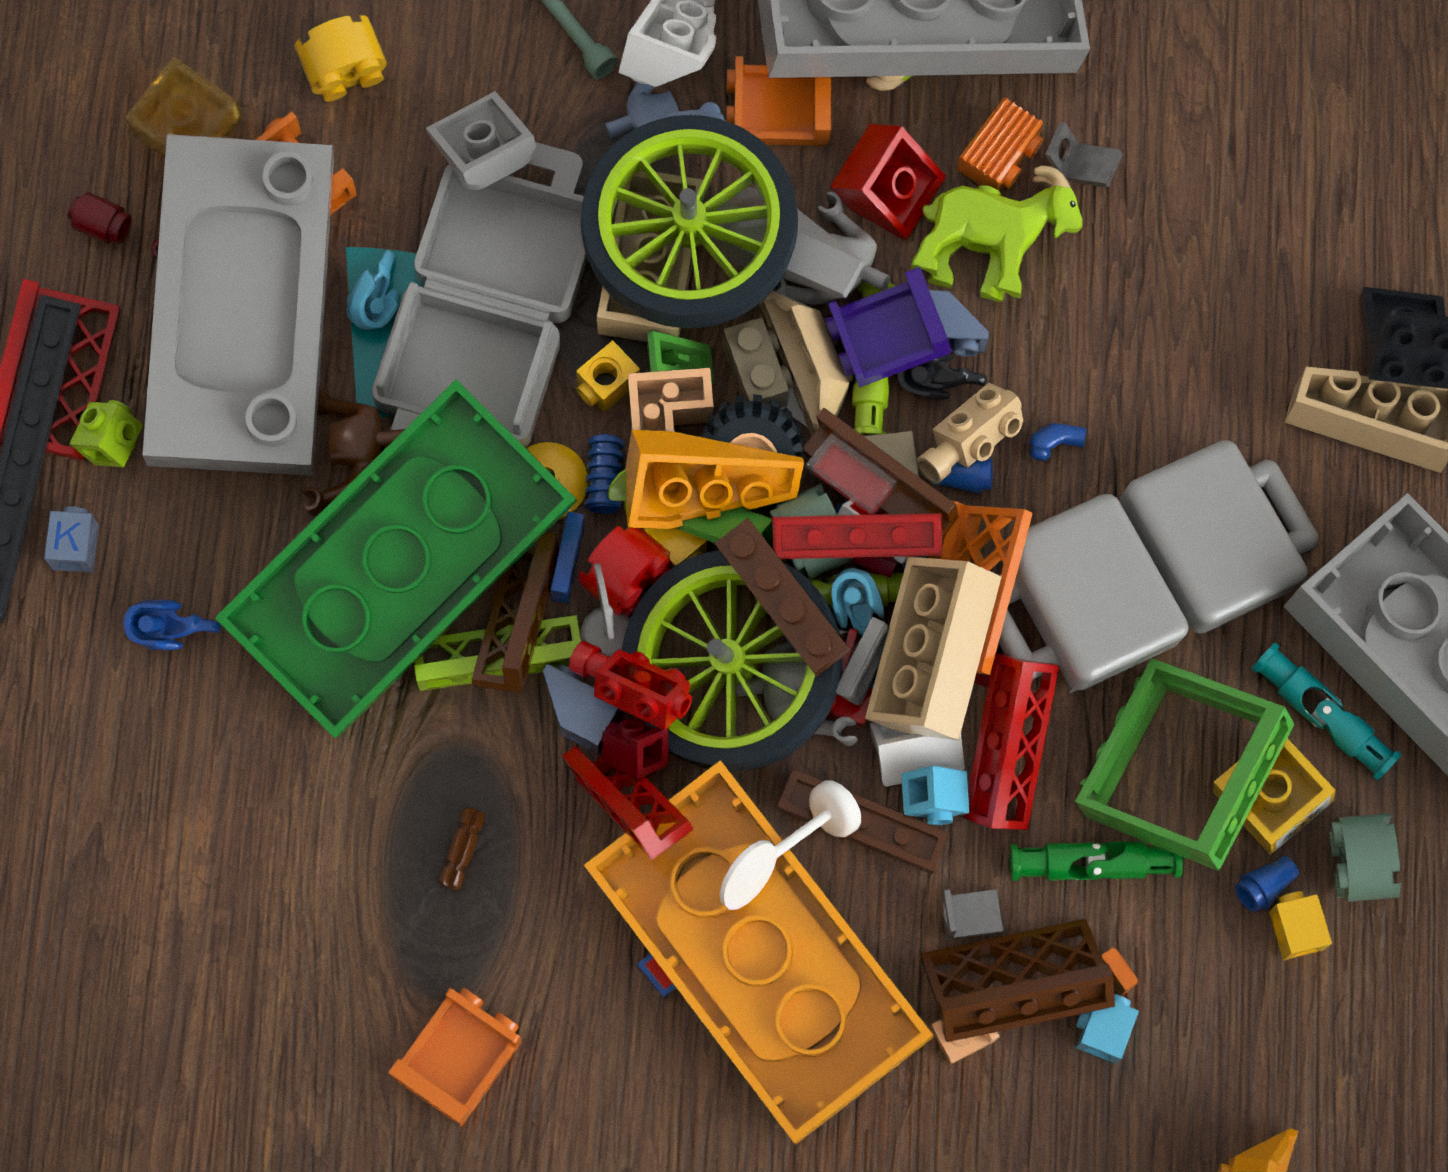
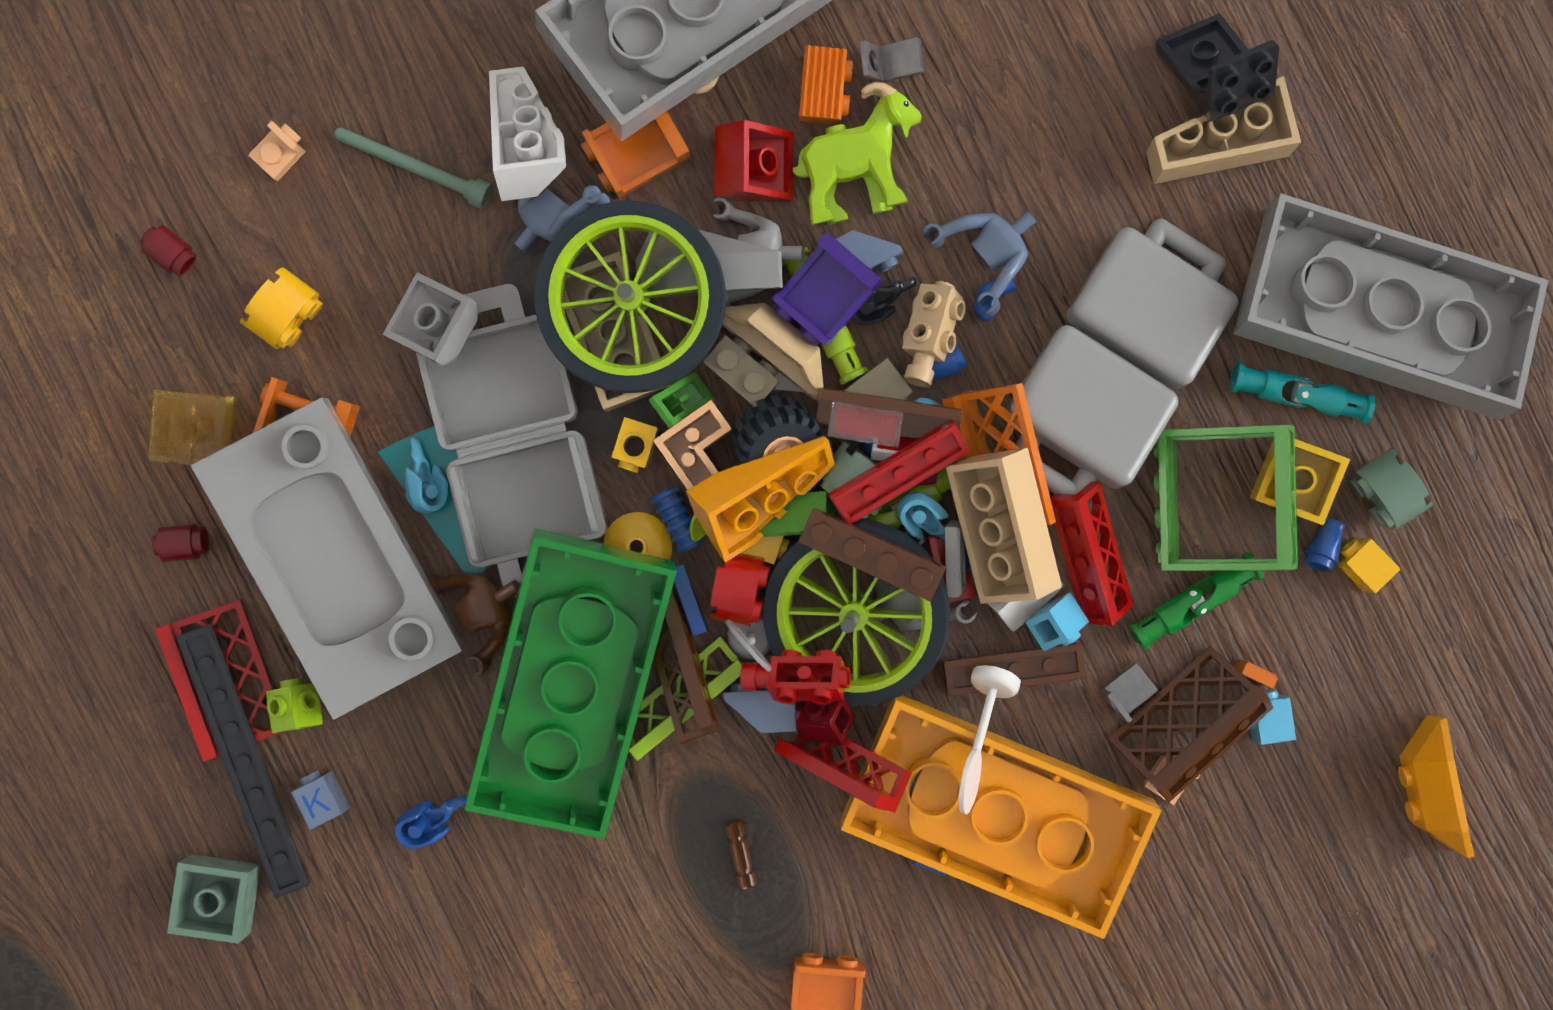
camera: 25 degrees left, 15 degrees up
none -> sand blue piece [923,212,1036,316]

